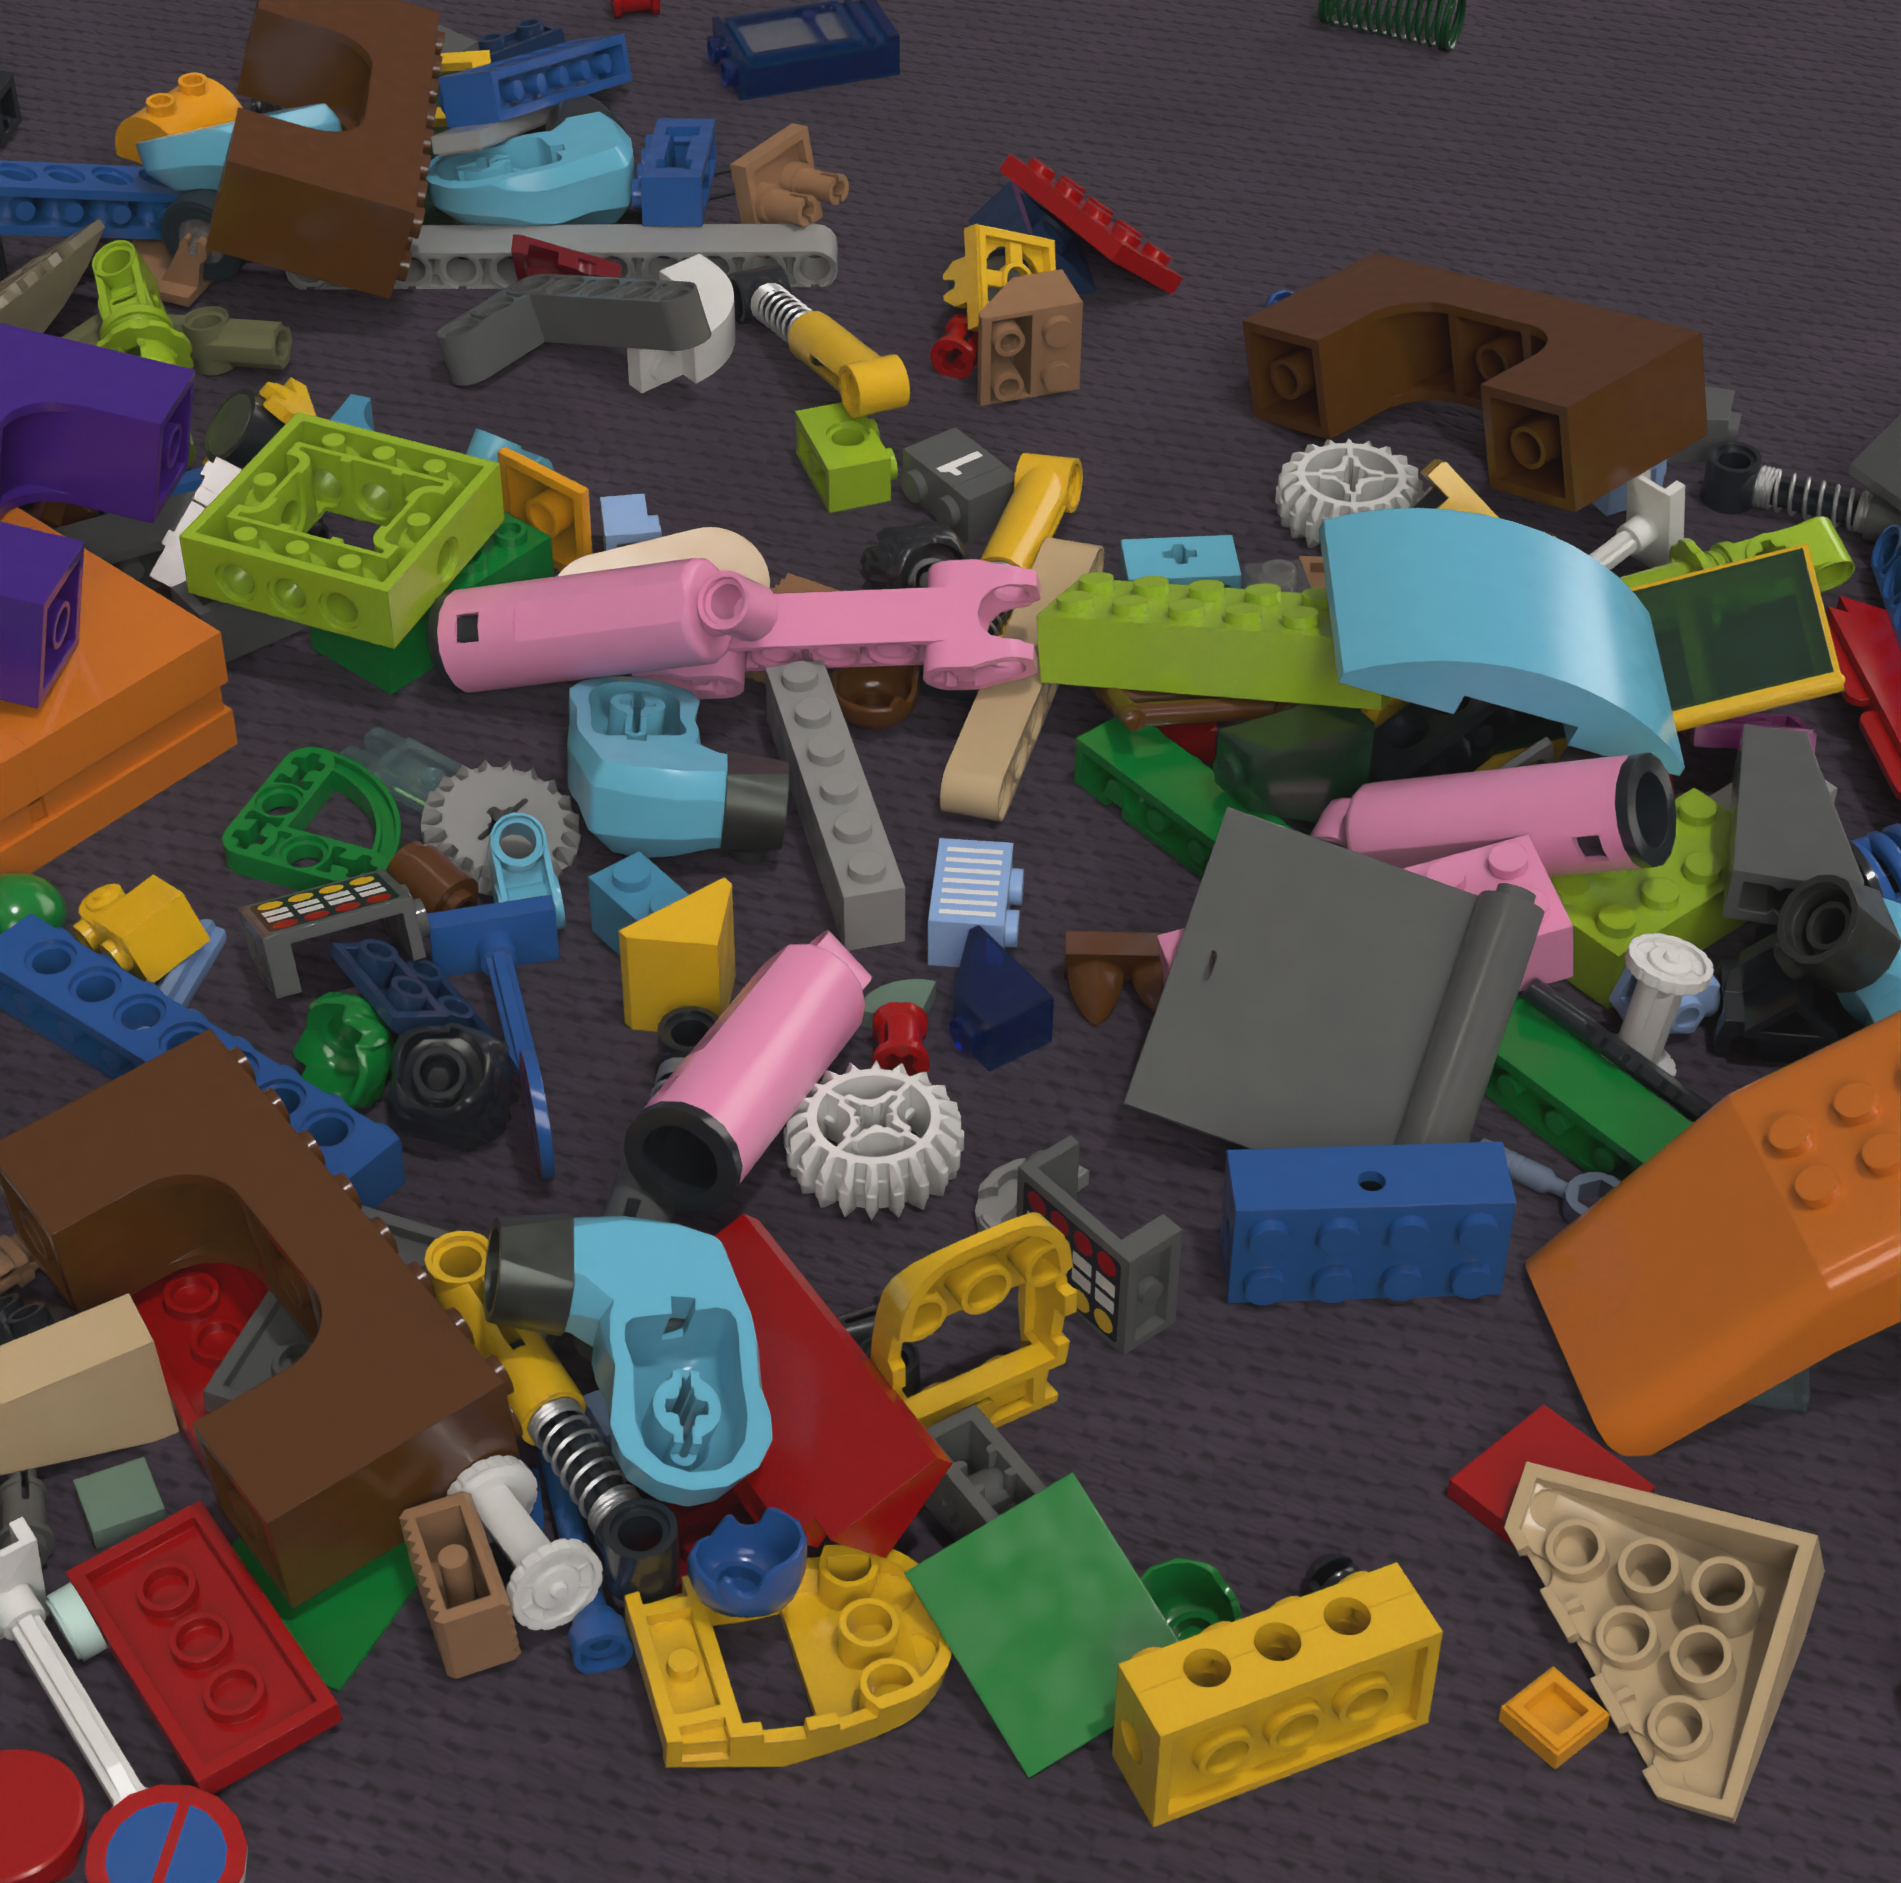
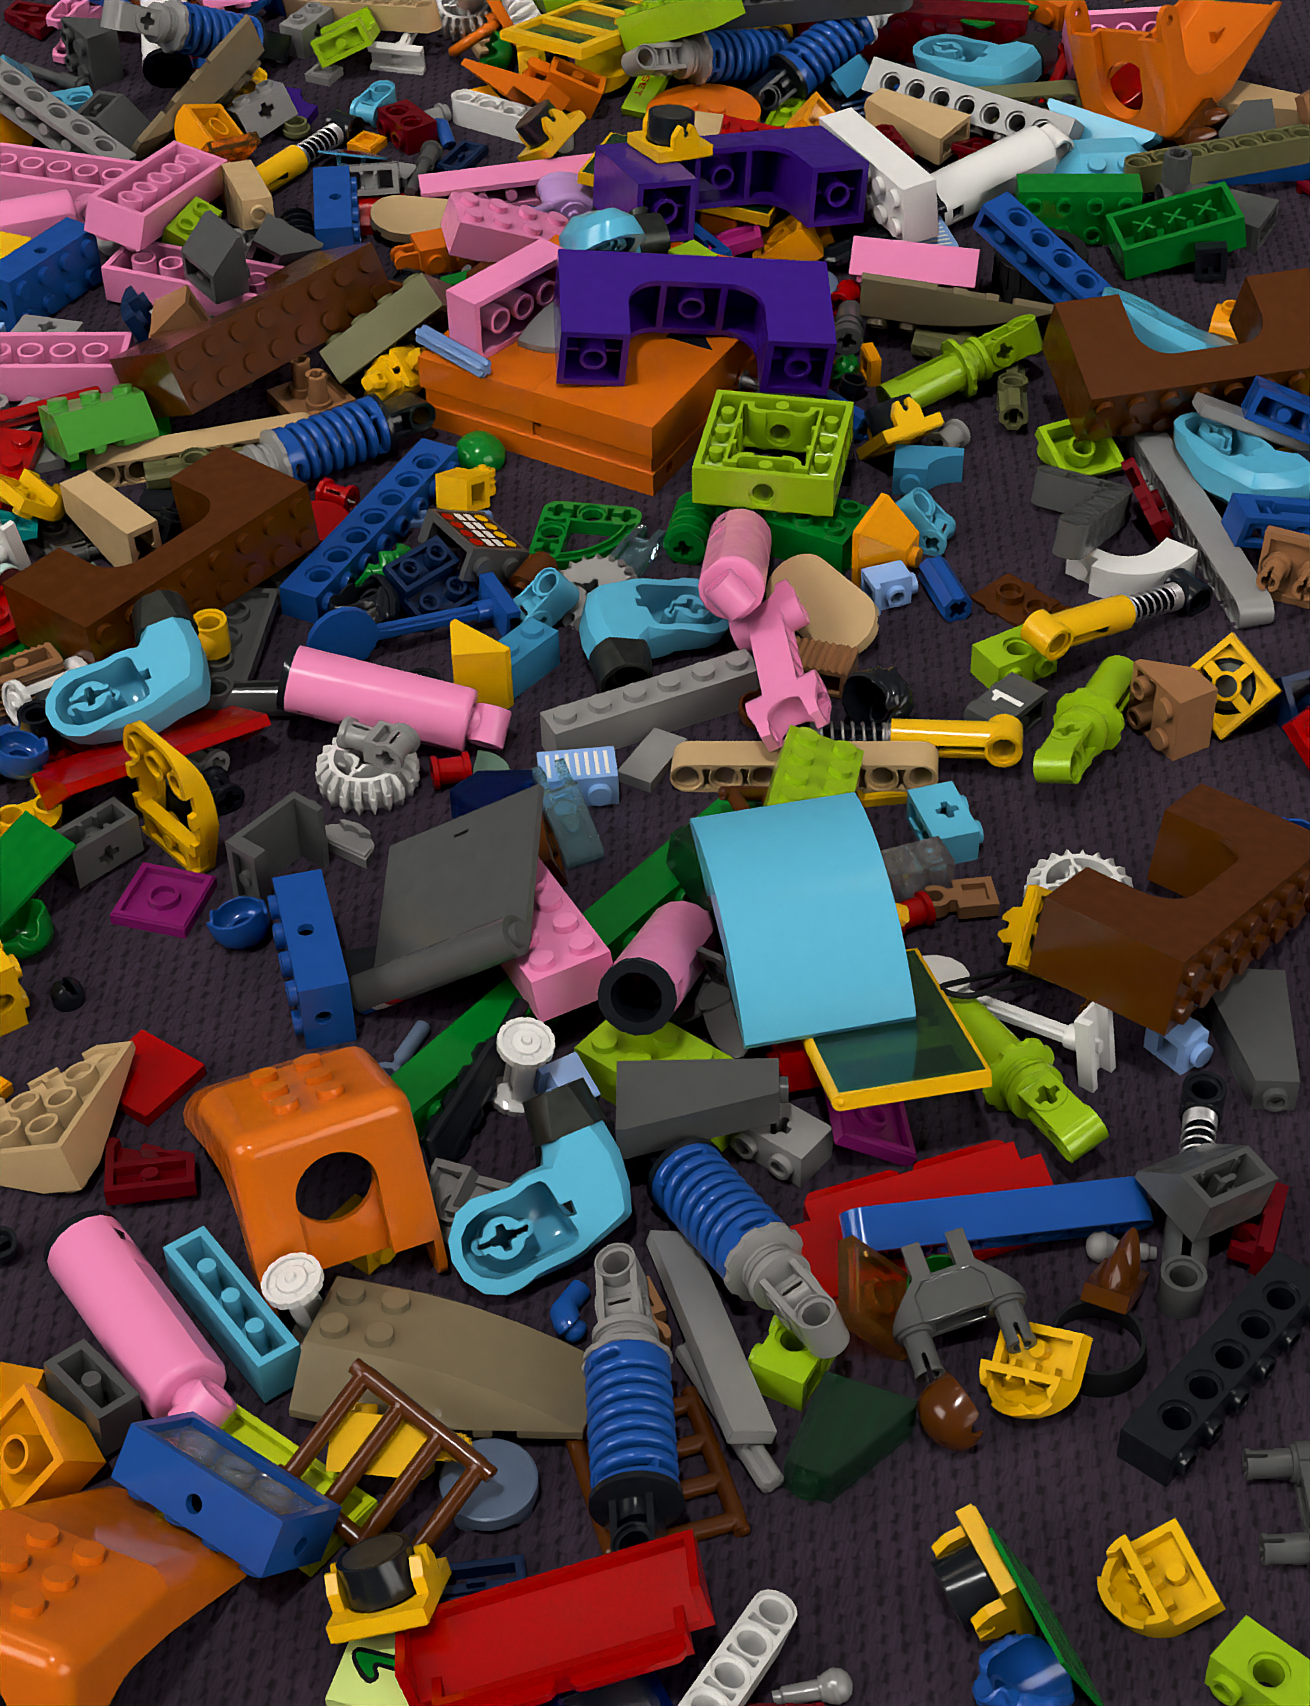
camera: 80 degrees right, 0 degrees up
none -> dark red wing [104,1137,197,1206]
none -> magenta tile [110,862,218,939]
none -> blue hair [206,896,270,950]
none -> red bush [315,477,360,513]
none -> light grey connector [336,716,421,774]
none -> clear light blue hinge [531,758,605,869]
none -> light grey tile [618,727,688,793]
none -> green piece [664,491,716,565]
none -> blue axle [918,555,973,622]
none -> reddish brown piece [969,573,1072,627]
none -> lime piece [1033,655,1134,784]
none -> lime slope [1035,419,1125,477]

